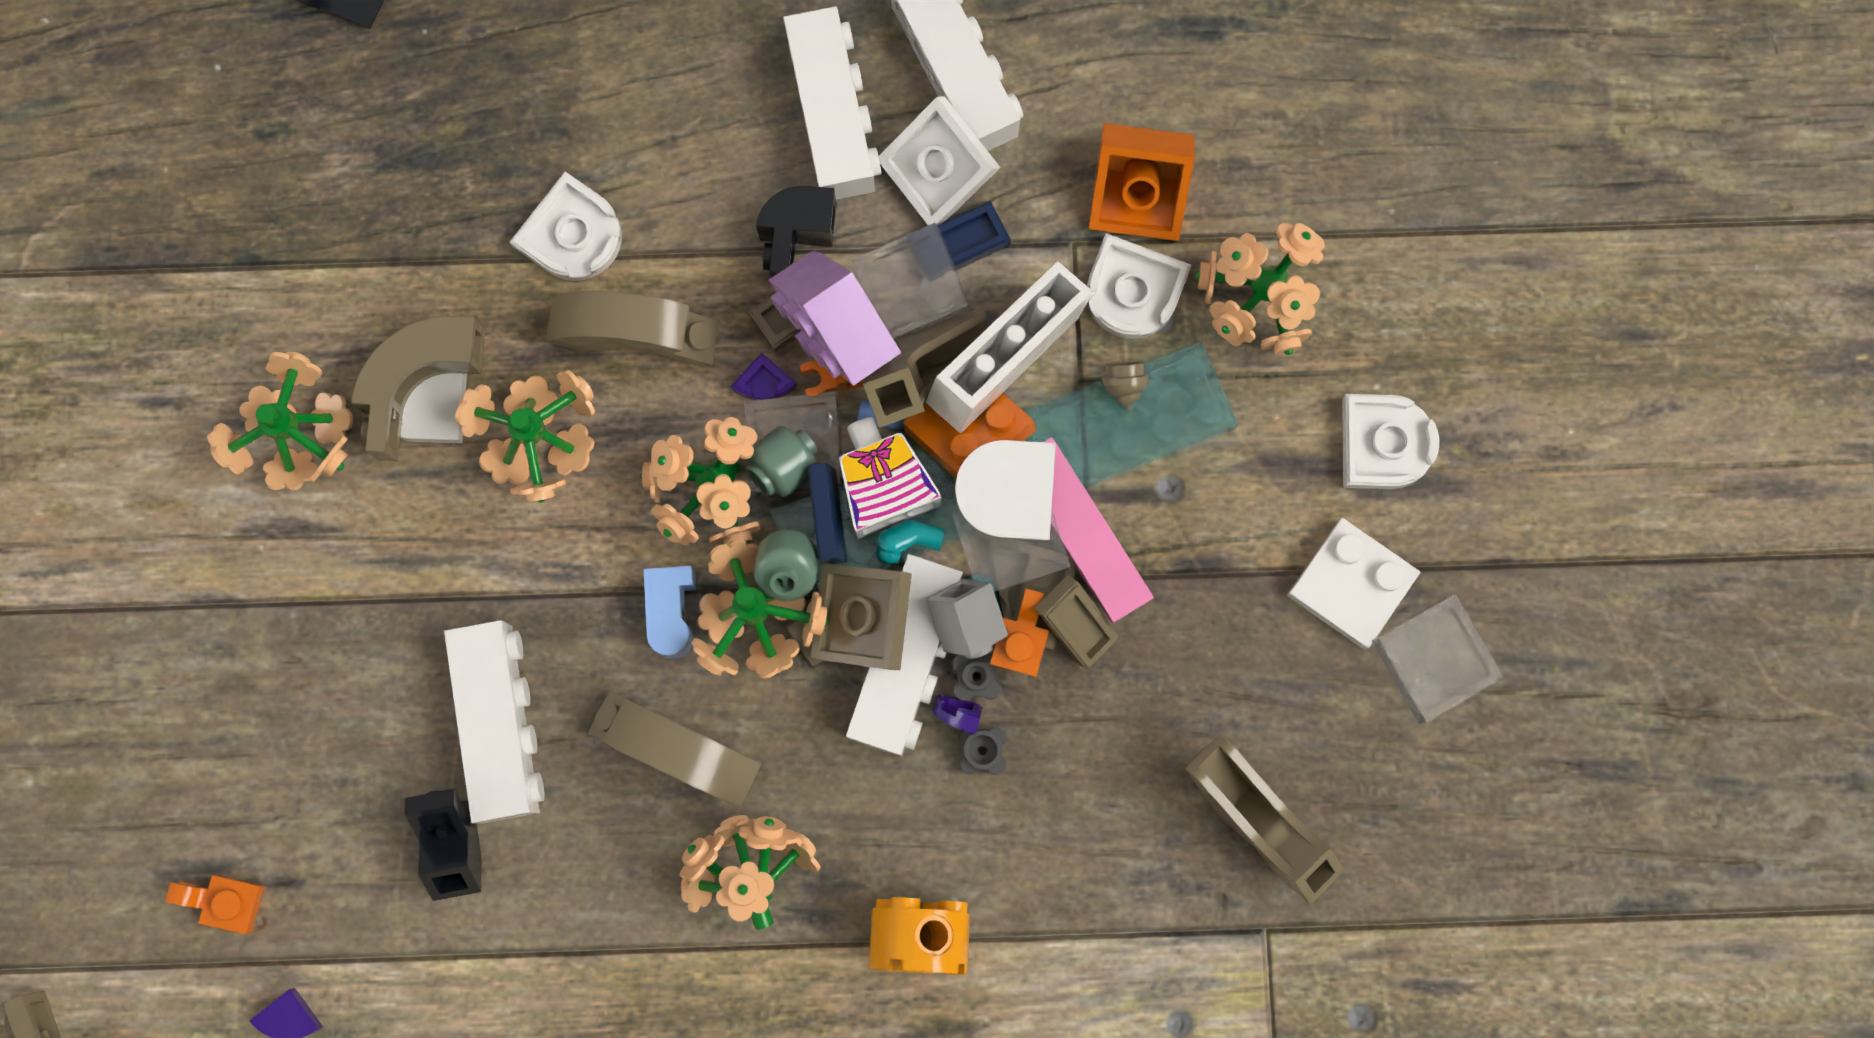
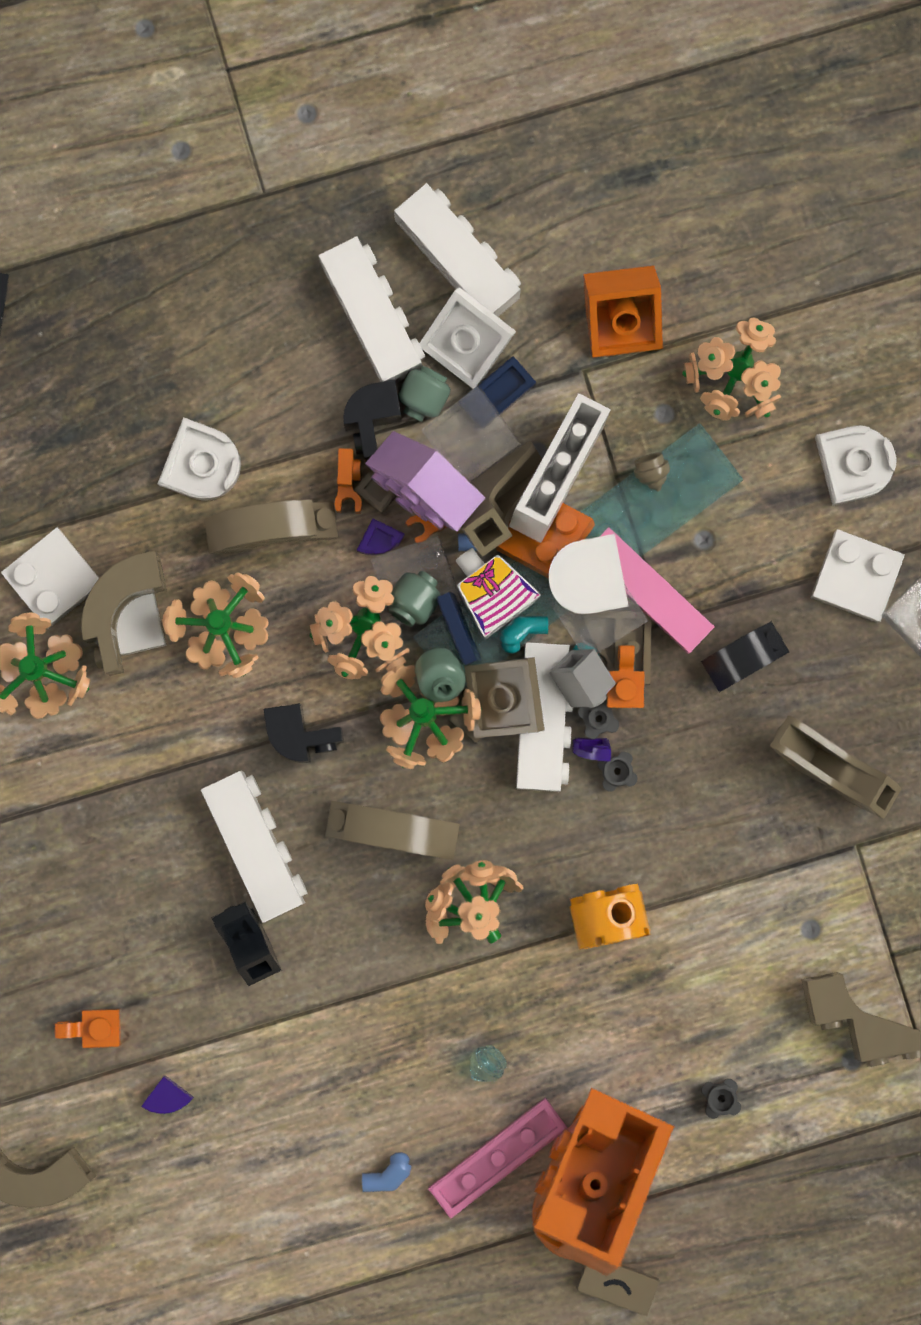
camera: 15 degrees left, 5 degrees up
light blue leg [643,566,697,659] -> none
dark tan tile [1034,575,1119,670] -> none
white tile [1087,233,1192,339] -> none
none -> white plate [1,527,99,629]
none -> black brick [264,703,344,763]
none -> orange plate [334,448,362,514]
none -> sand green head [398,365,451,422]
none -> black brick [701,621,789,692]

